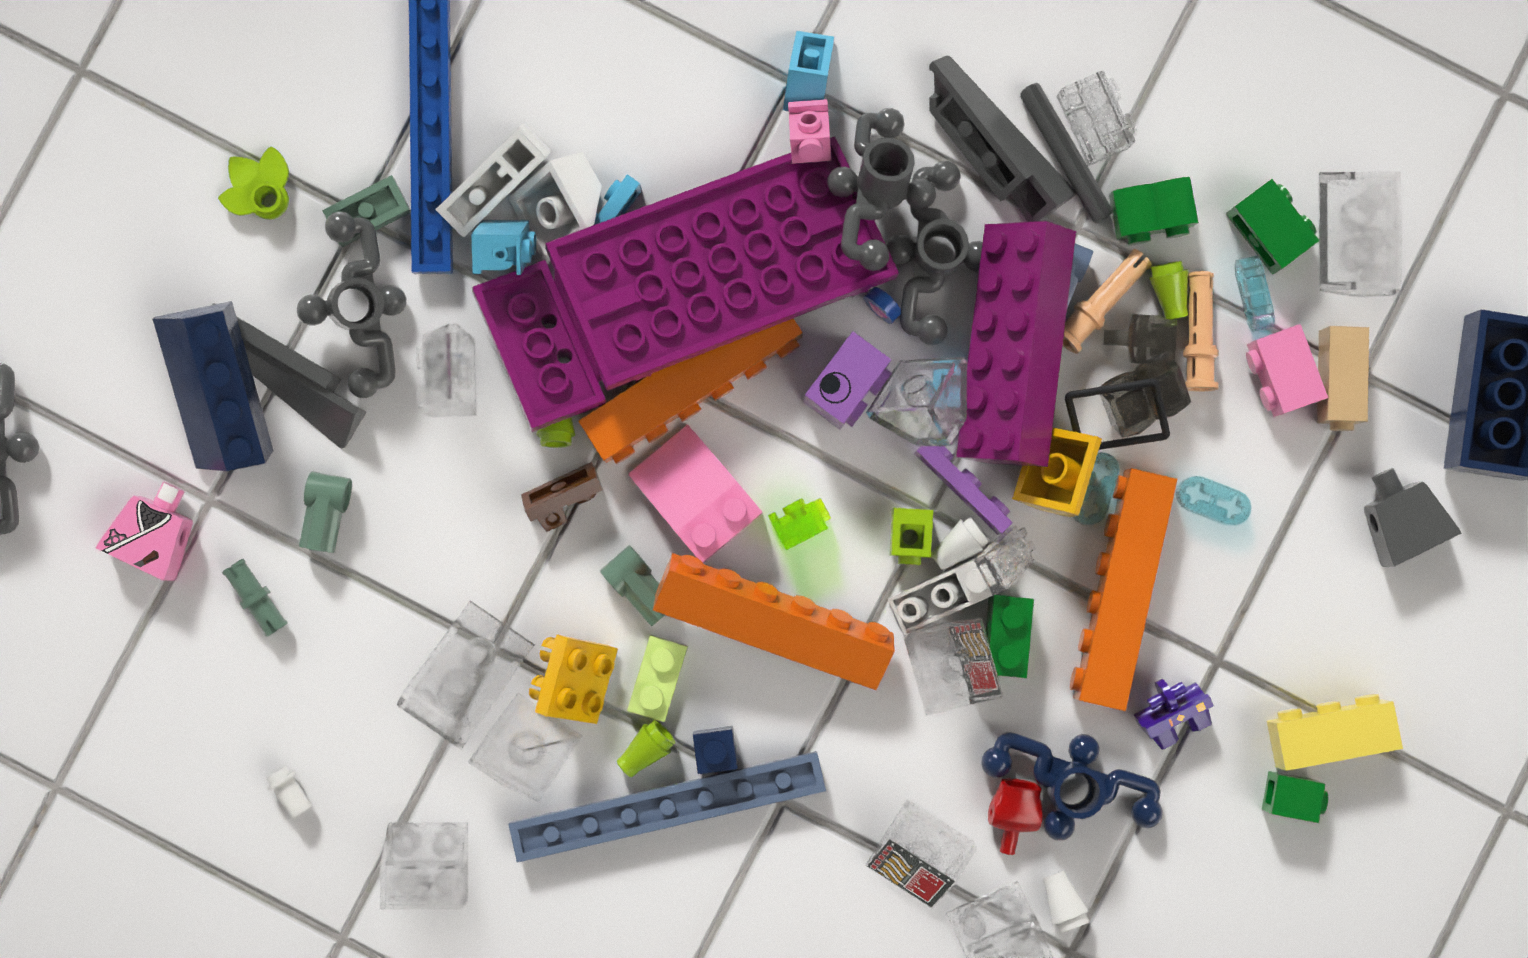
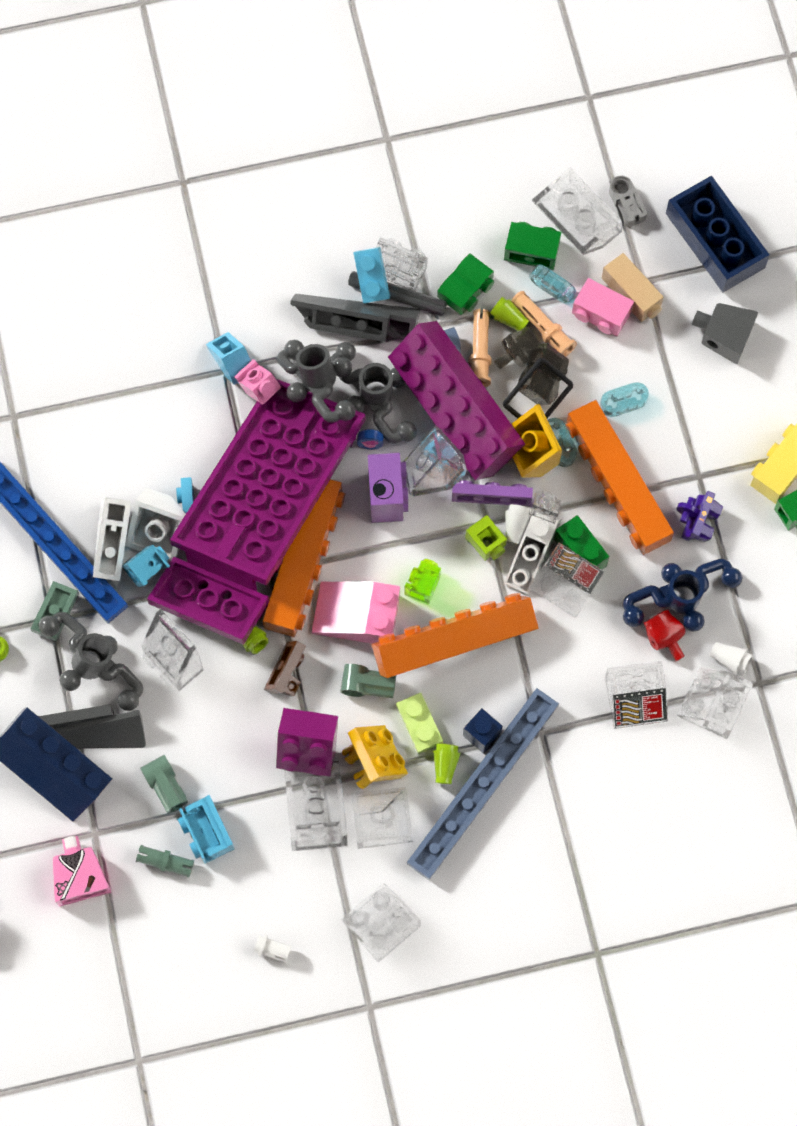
camera: 40 degrees left, 15 degrees down
none -> medium azure hinge [178,795,235,864]
none -> magenta brick [276,708,338,777]
none -> medium azure plate [353,247,390,303]
none -> light grey piece [609,175,647,227]

